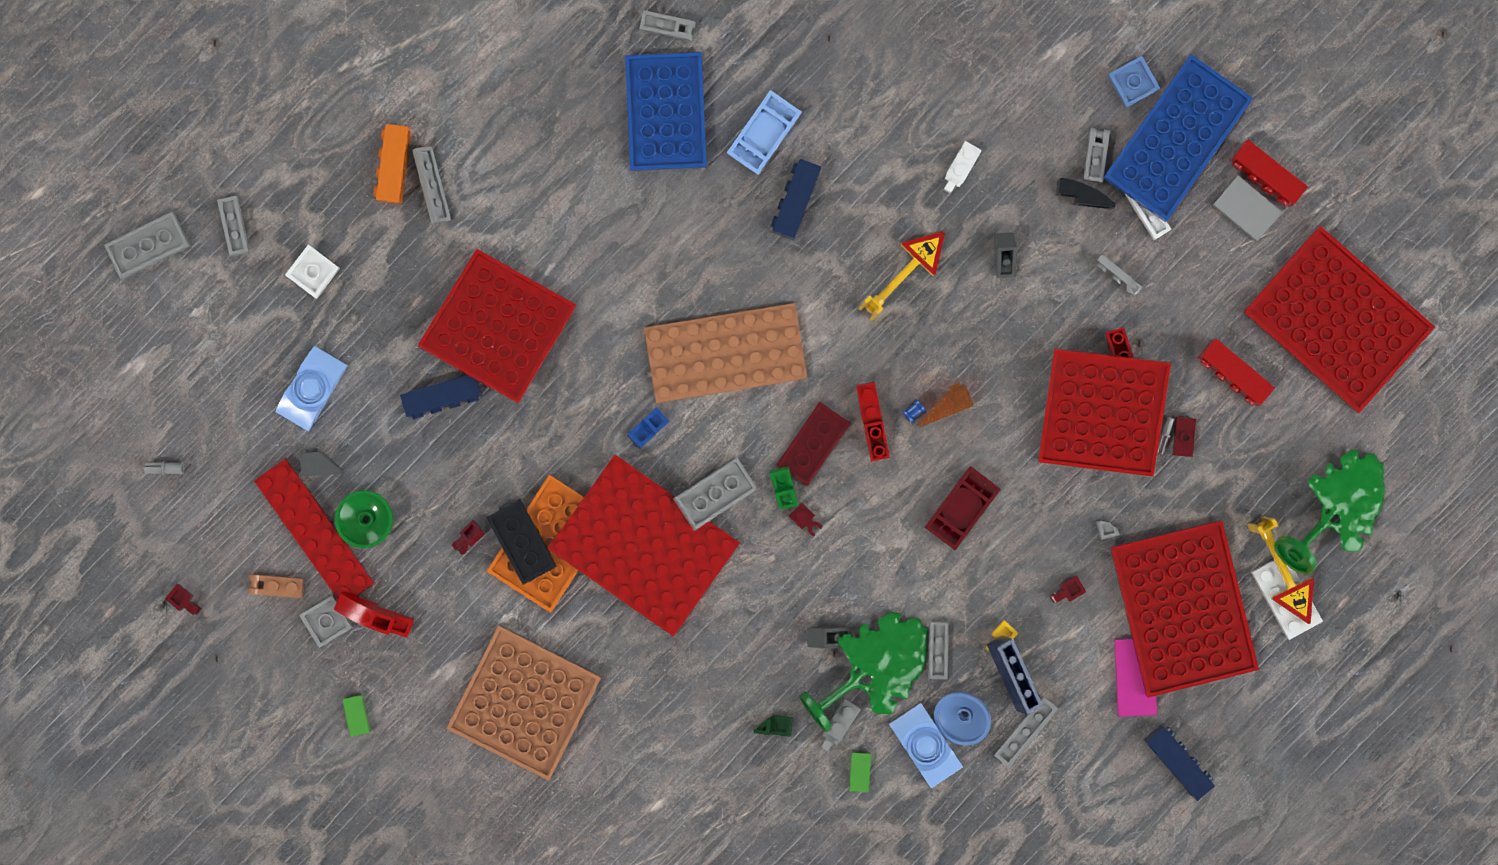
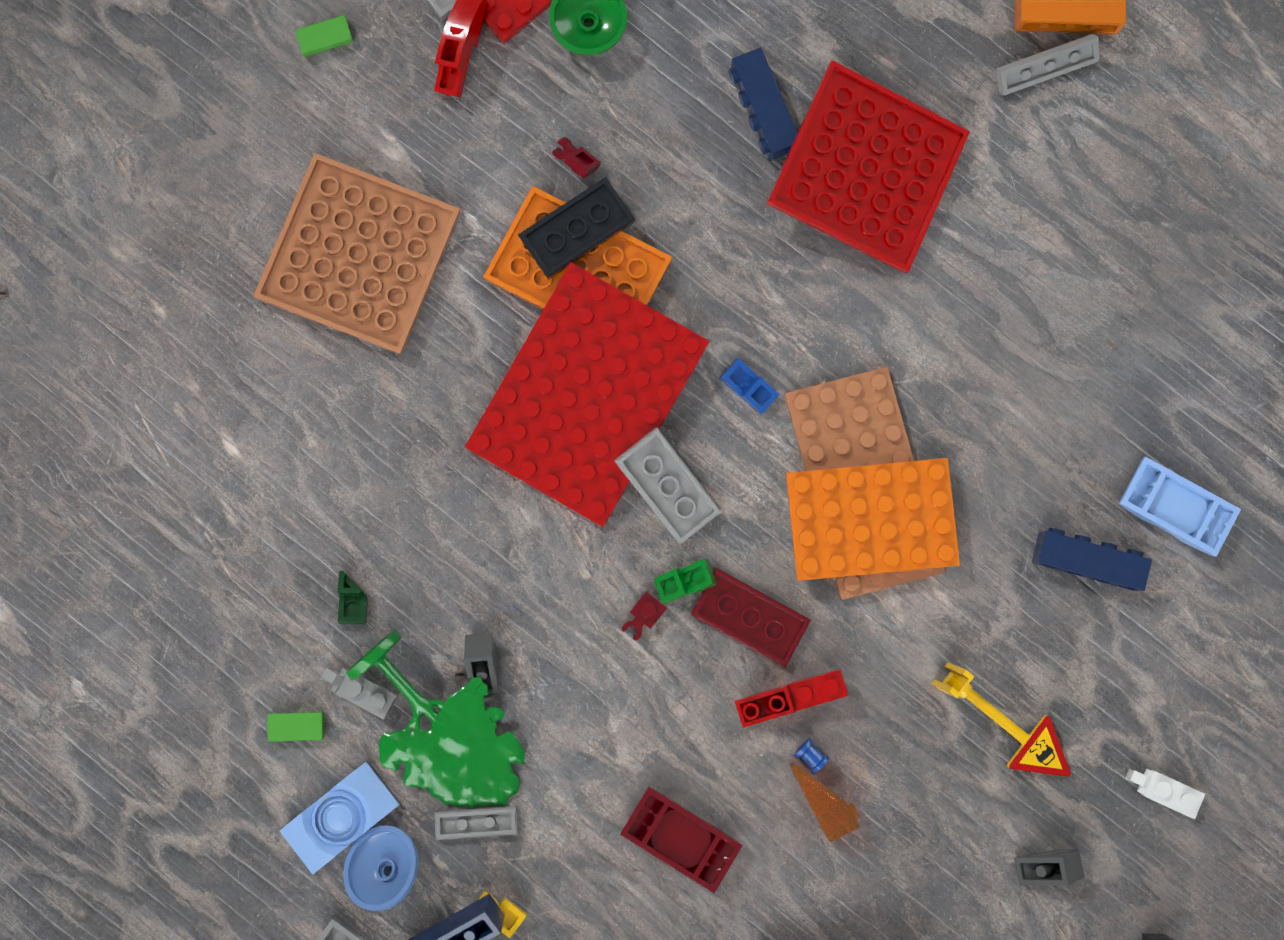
camera: 90 degrees right, 5 degrees down
blue plate [625,52,707,171] -> none
none -> orange plate [785,458,960,581]

